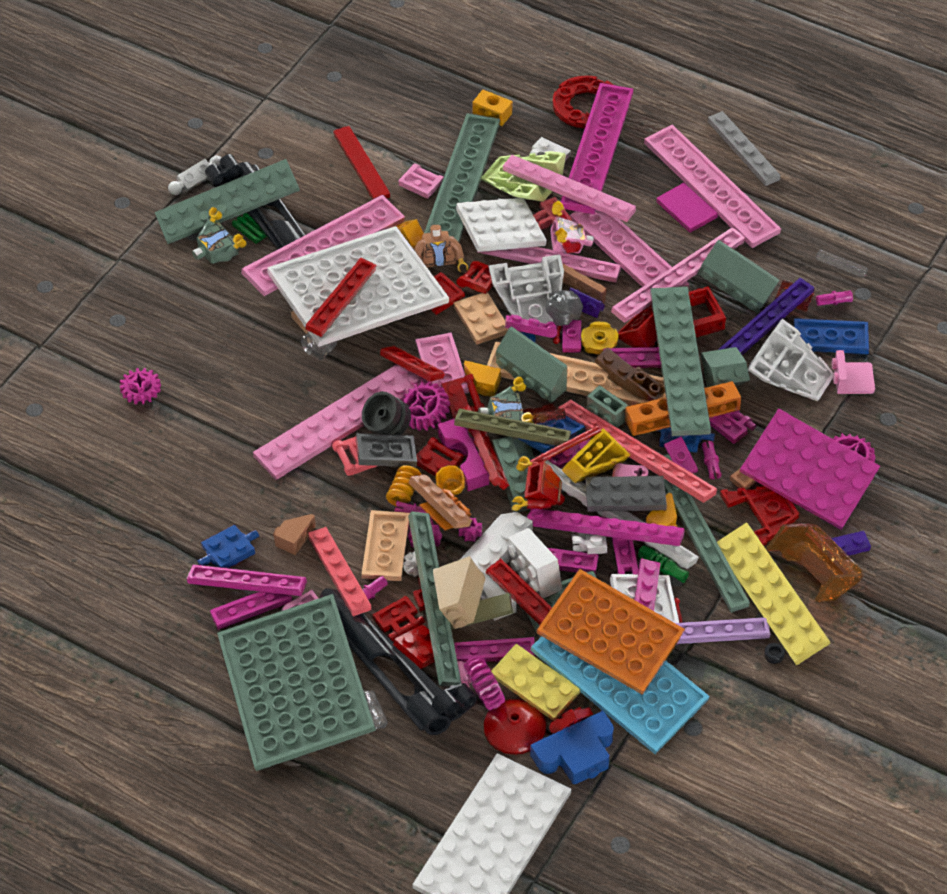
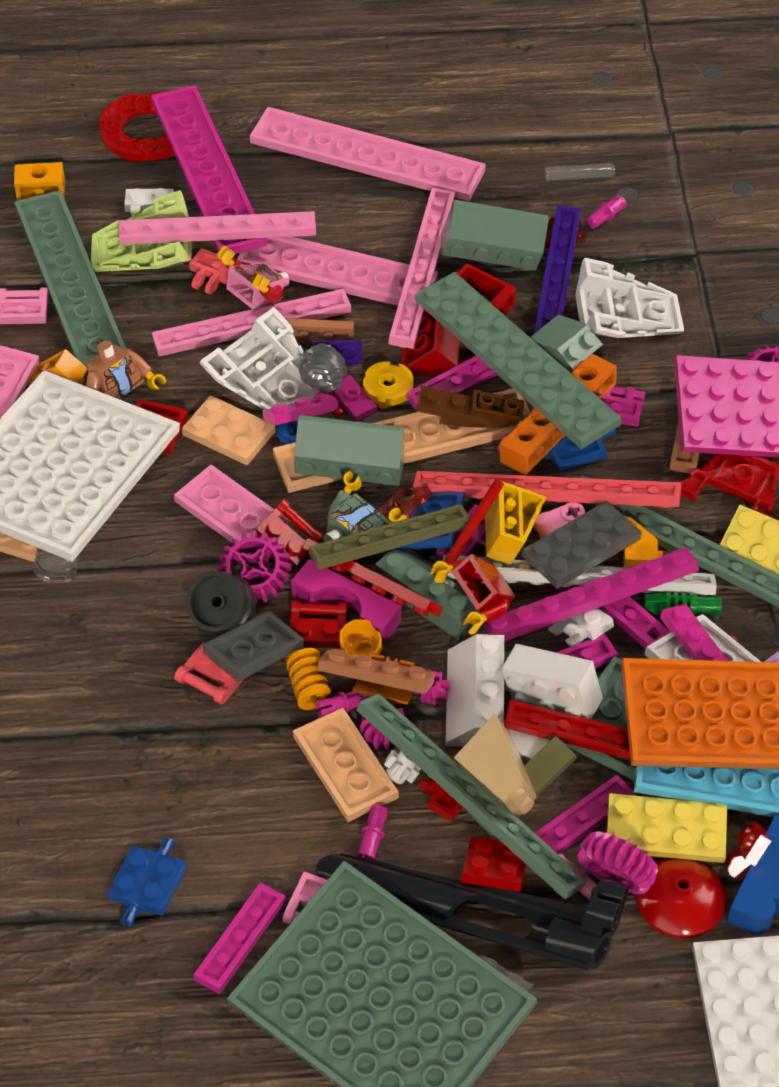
camera: 35 degrees left, 0 degrees up
dark pink tile [187,565,307,596] -> none
bright pink plate [253,364,427,480] -> none
nougat slope [273,514,316,555] -> none
red plate [305,258,377,337] -> none
coral plate [308,527,371,616] -> none
red plate [373,596,425,641] -> none
red tile [380,346,445,382] -> none
white plate [456,197,547,252] -> none
red plate [457,261,493,294] -> none
light orange slope [464,361,501,397] -> none
sand green brick [587,385,628,428] -> none
dark pink tile [656,183,718,233] -> none
dark pink plate [664,436,698,474] -> none
dark pink pin [702,441,722,480] -> none
light grey plate [708,111,780,186] -> none
blue tile [793,319,869,354] -> none
bright pink bracket [832,350,875,394] -> none

